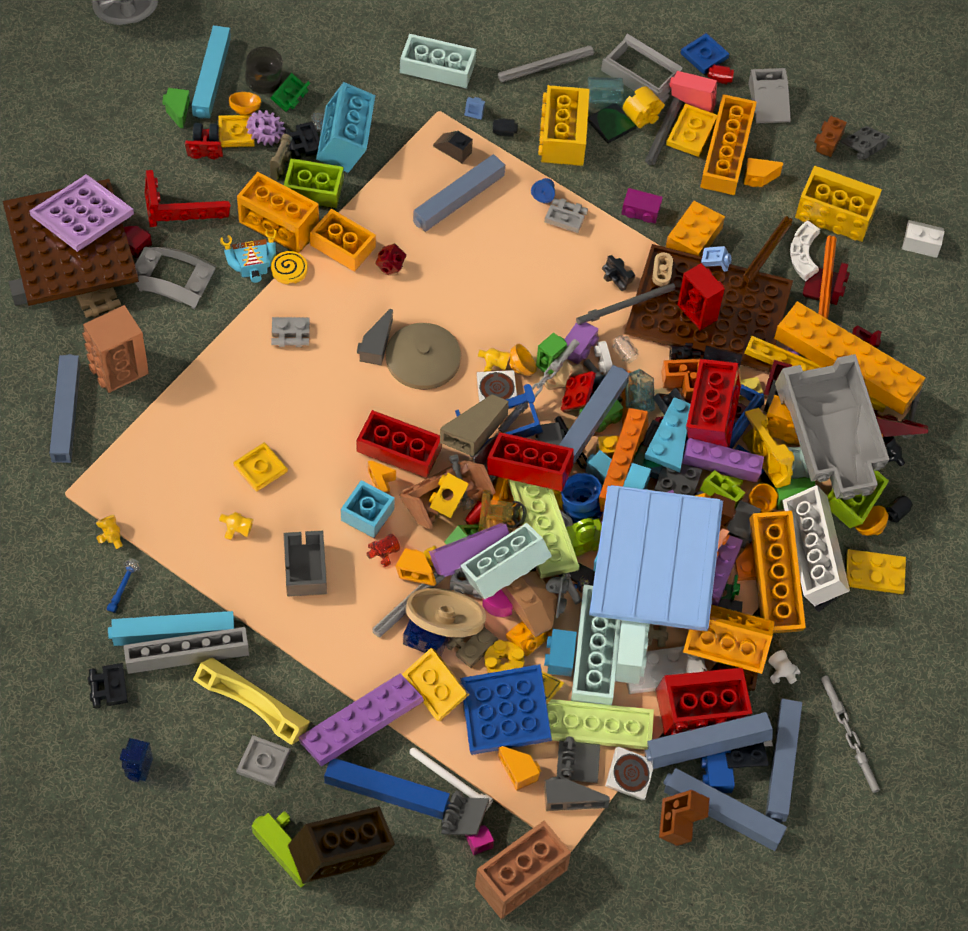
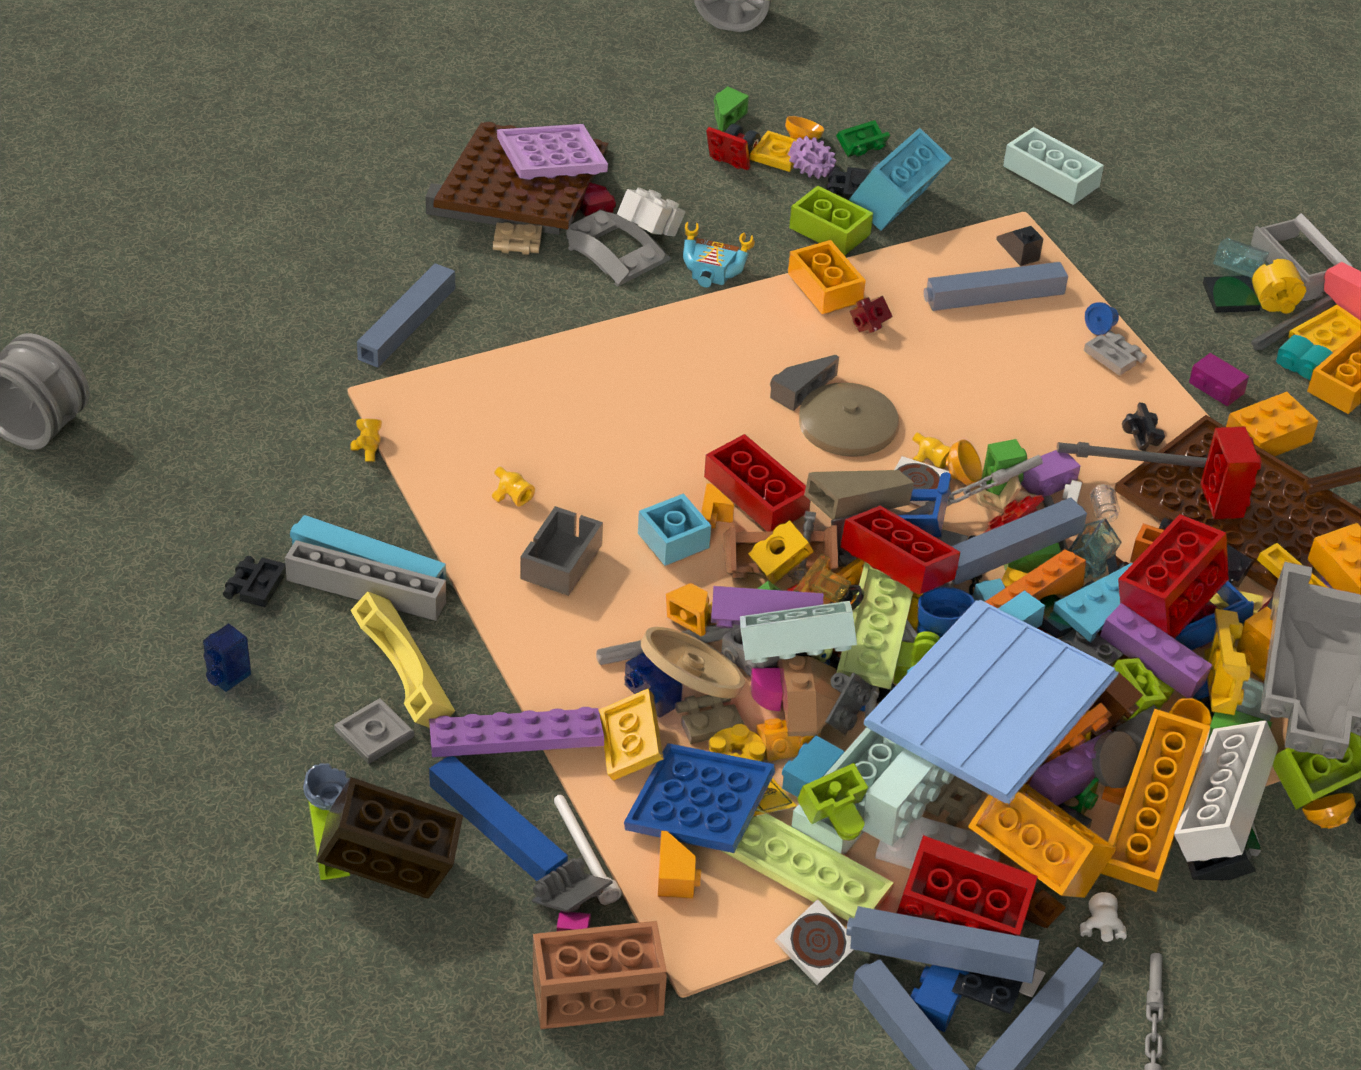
camera: 30 degrees right, 15 degrees down
nougat brick [82,305,149,393] -> none
blue piece [107,558,141,613] -> none
red bracket [144,170,230,227] -> none
medium azure brick [192,25,231,118] -> none
yellow plate [233,442,288,492] -> none
light orange brick [237,172,319,253] -> none
clear smoke wheel [245,46,283,94] -> none
dark tan plate [270,134,292,181] -> none
yellow tile [271,251,308,284] -> none
light grey plate [271,317,310,347] -> none
clear red piece [366,533,400,567] -> none
medium blue tile [464,97,485,120] -> none
black brick [493,118,518,137] -> none
light grey axle [498,46,594,82] -> none
yellow brick [538,85,590,166] -> none
dark grey slope [544,777,610,811] -> none
dark grey hinge [556,736,600,783] -> none
tan plate [652,252,673,287] -> none
dark orange brick [659,790,710,846] -> none
light blue bracket [701,246,732,271] -> none
yellow plate [846,549,906,594] -> none
none -> sand blue hair [303,763,350,810]
none -> white brick [617,188,686,236]
none -> lime brick [797,763,868,841]
none -> dark grey tile [1092,731,1138,788]
none -> teal brick [1276,335,1333,380]

